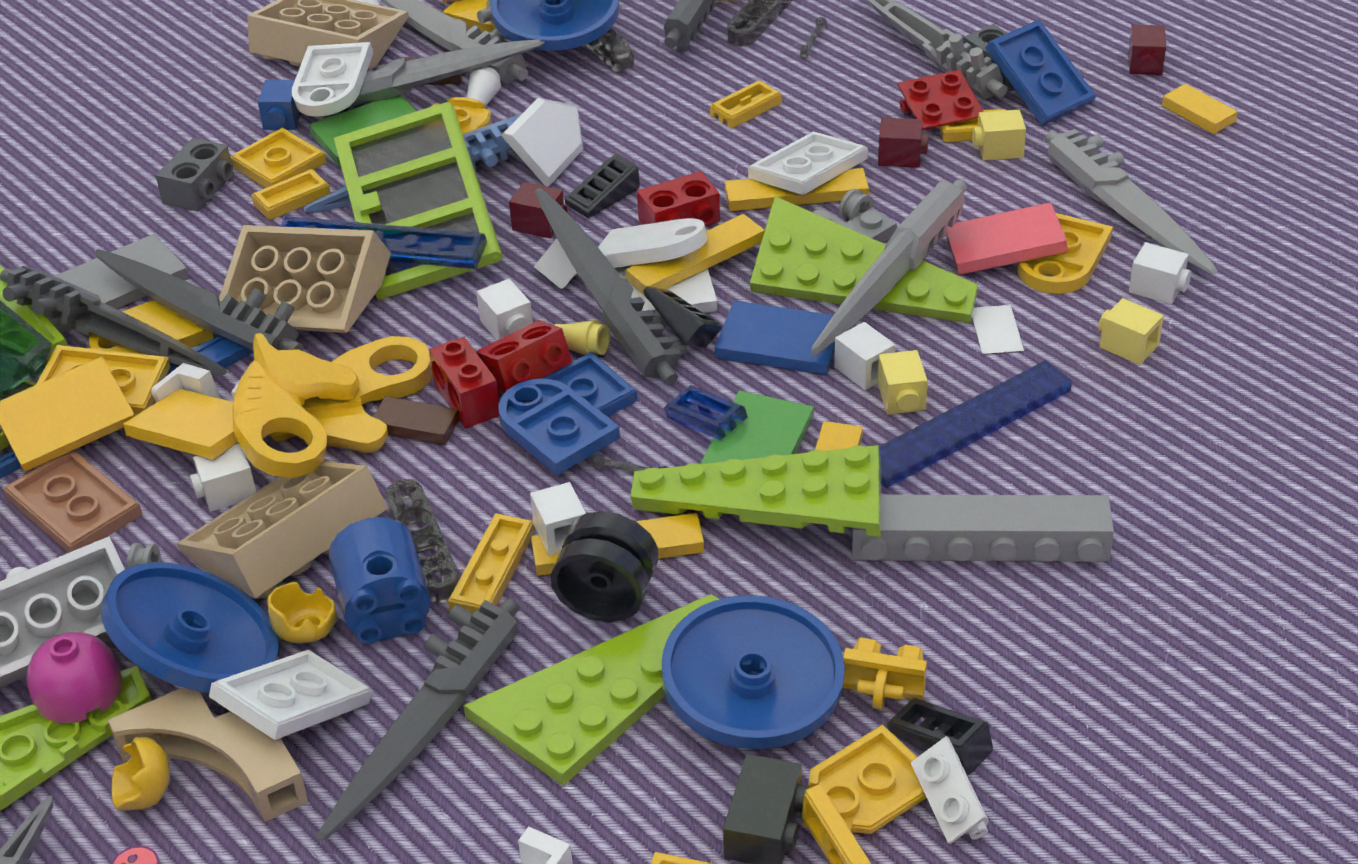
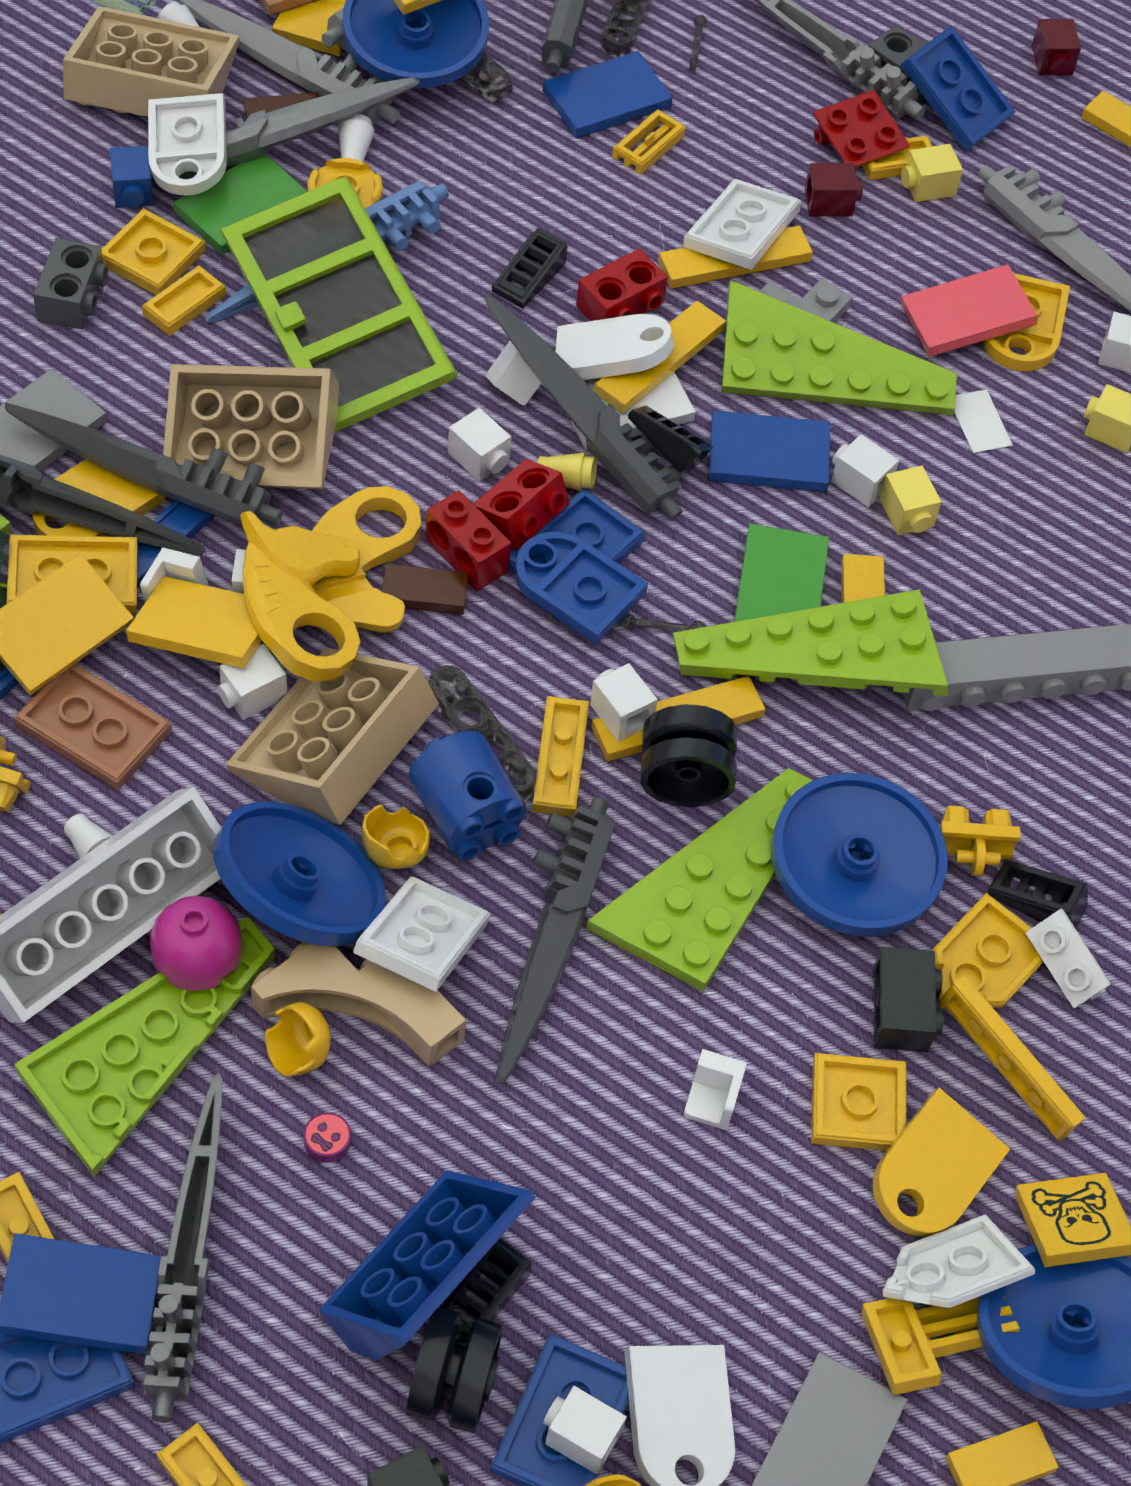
camera: 20 degrees left, 15 degrees up
light grey bush [127,543,161,568] -> none
clear blue tile [280,216,487,269] -> none
white tile [501,97,583,187] -> none
dark red brick [509,182,568,239] -> none
clear blue tile [664,385,748,441] -> none
light grey piece [811,180,967,355] -> none
light grey bush [839,188,874,220] -> none
clear blue tile [879,360,1072,488] -> none
none -> blue tile [542,51,673,138]

